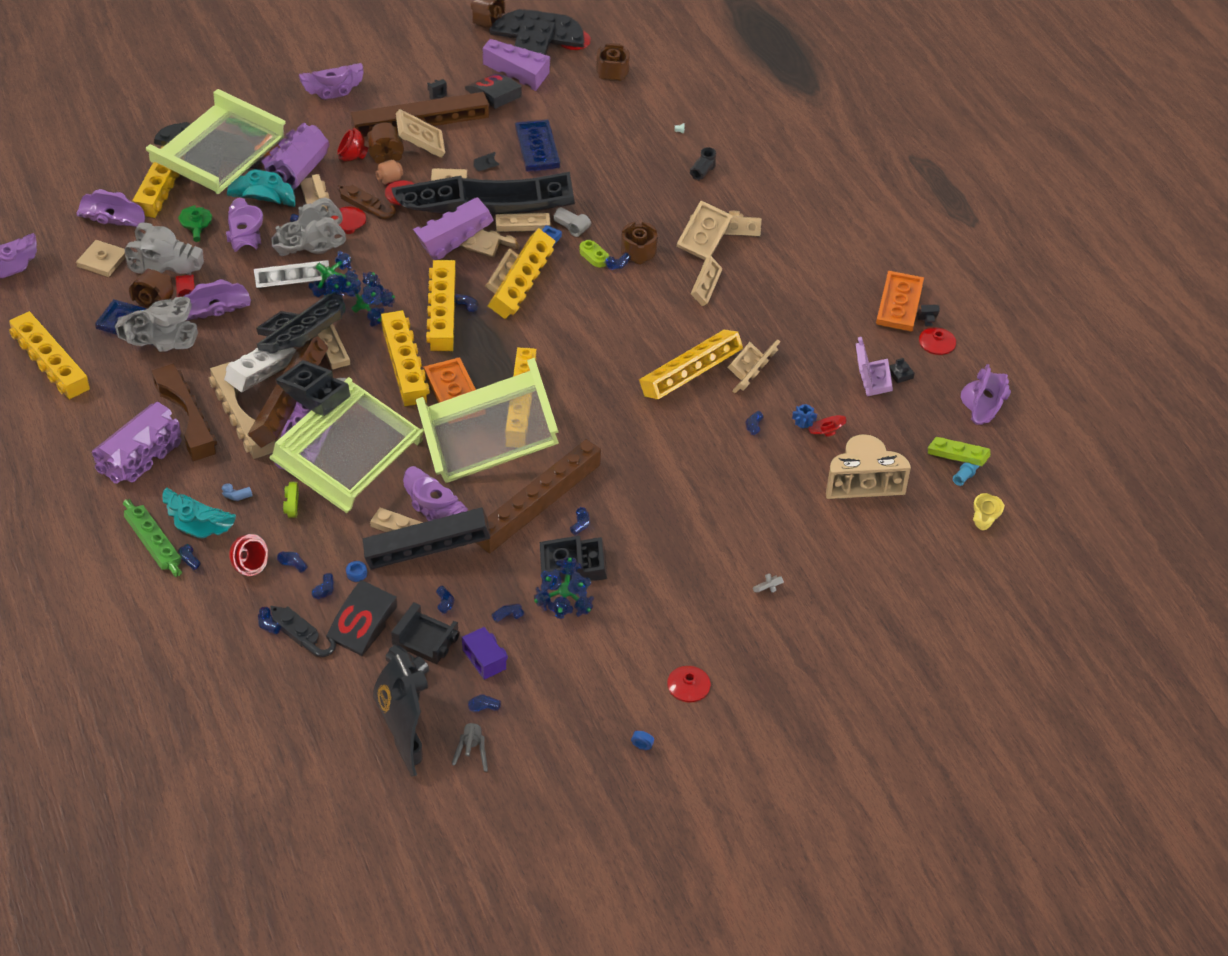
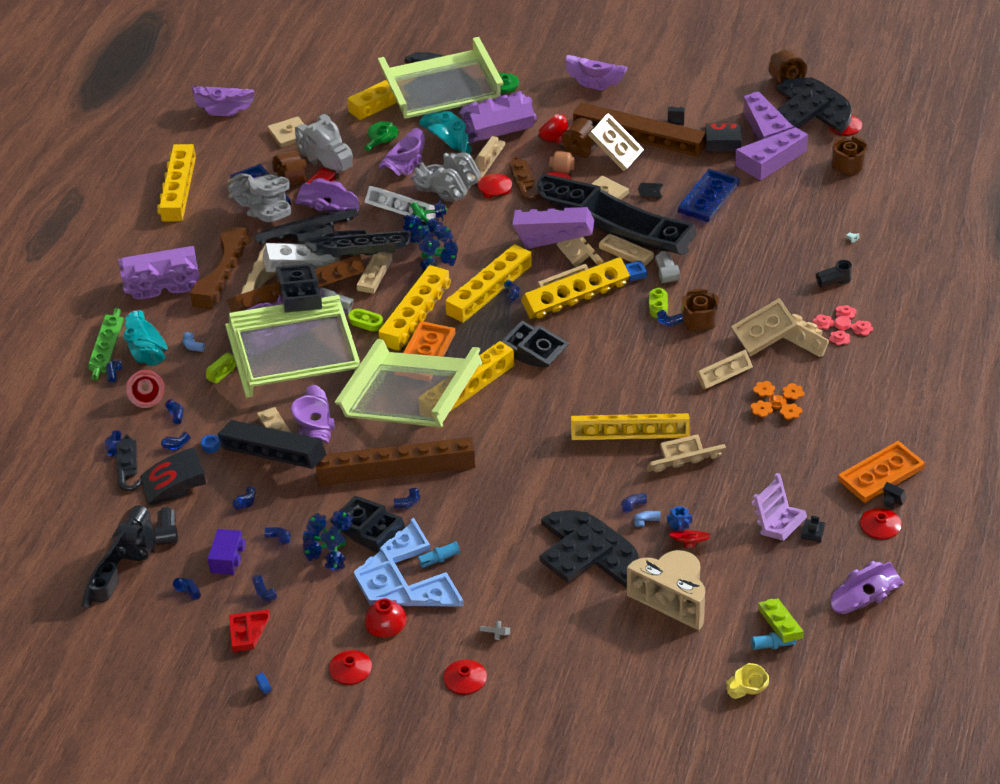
camera: 45 degrees right, 5 degrees down
medium lavender piece [76,189,145,226] -> none
black panel [391,602,460,665] -> none
dark grey plant [452,723,488,772] -> none
none -> red wing [229,609,270,652]
none -> clear blue arm [252,574,277,602]
none -> black plate [254,208,358,244]
none -> lime plate [348,309,383,332]
none -> light blue wing [354,518,464,606]
none -> red piece [364,598,407,637]
none -> dark azure pin [418,541,461,569]
none -> red dish [443,660,487,695]
none -> black slope [501,320,569,367]
none -> black plate [539,510,639,589]
none -> medium blue arm [633,511,661,528]
none -> medium lavender wedge [735,127,808,181]
none -> orange plant [751,381,804,420]
none -> coral plant [813,305,873,346]

